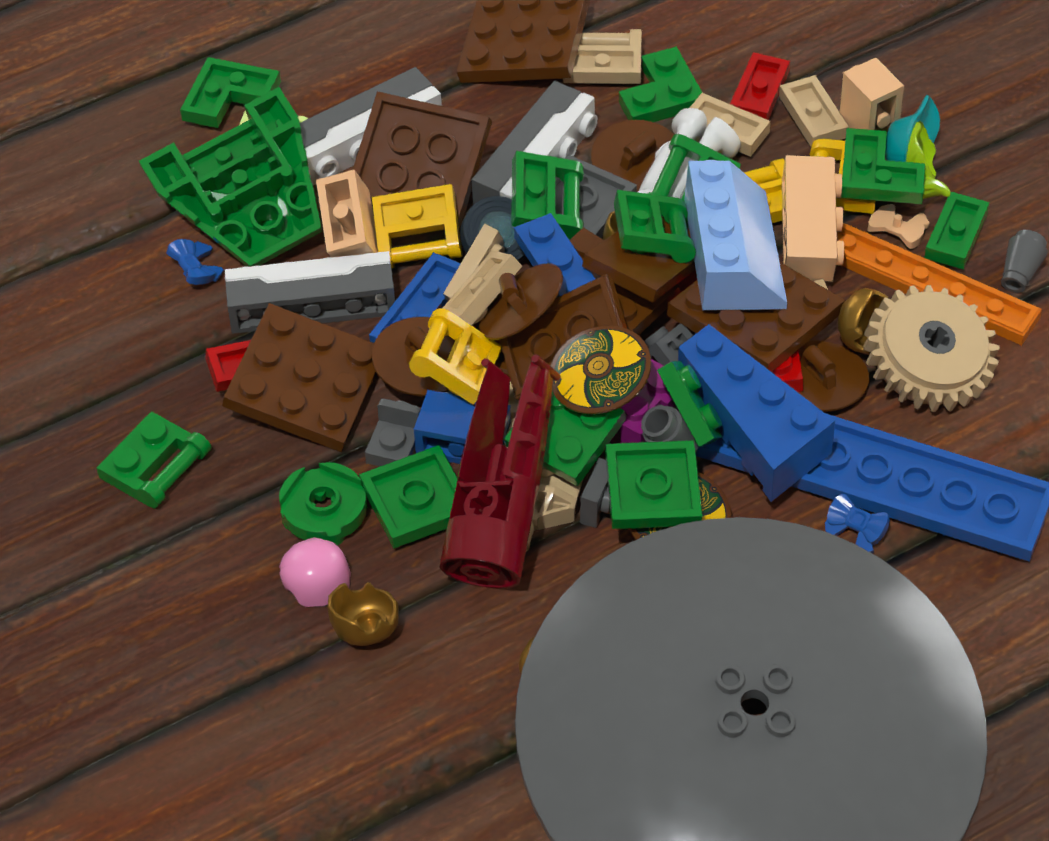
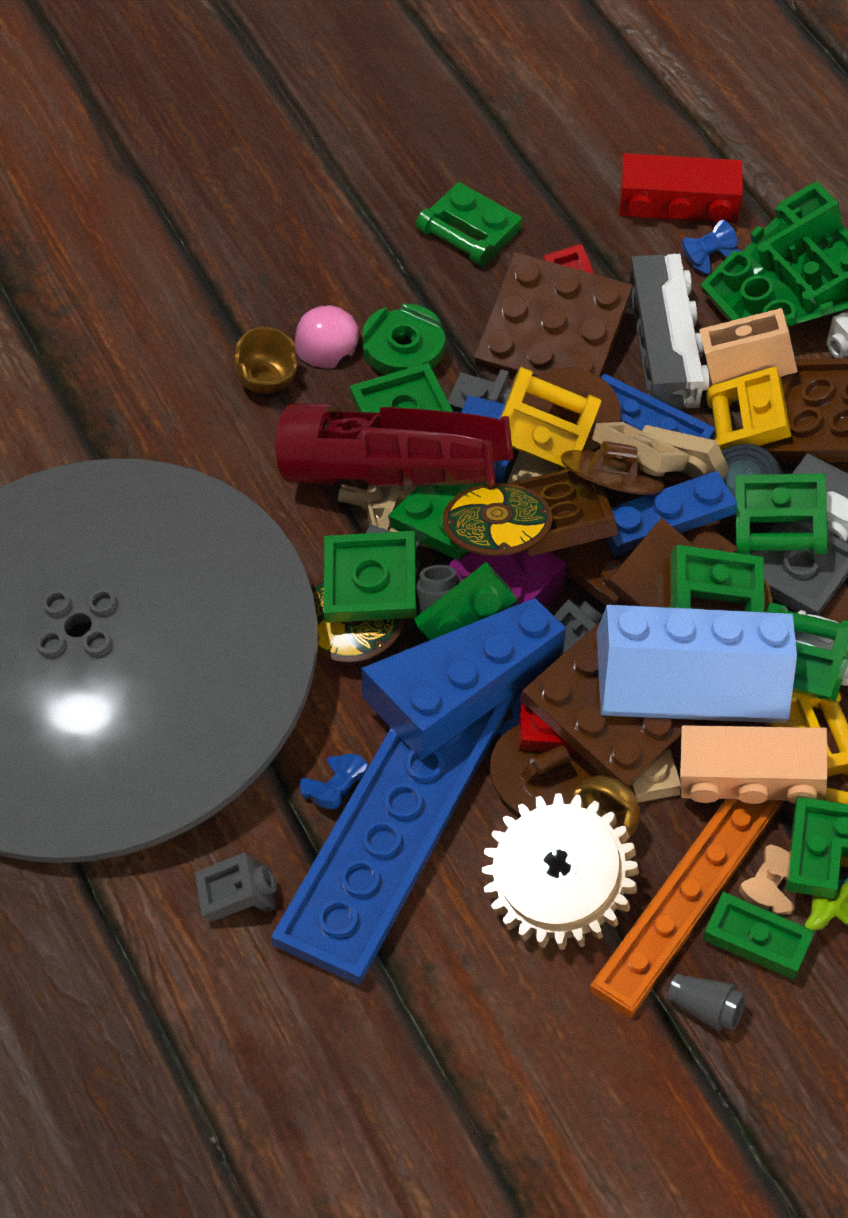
camera: 90 degrees right, 5 degrees up
none -> dark grey bracket [195,852,277,922]
none -> red brick [619,153,743,223]

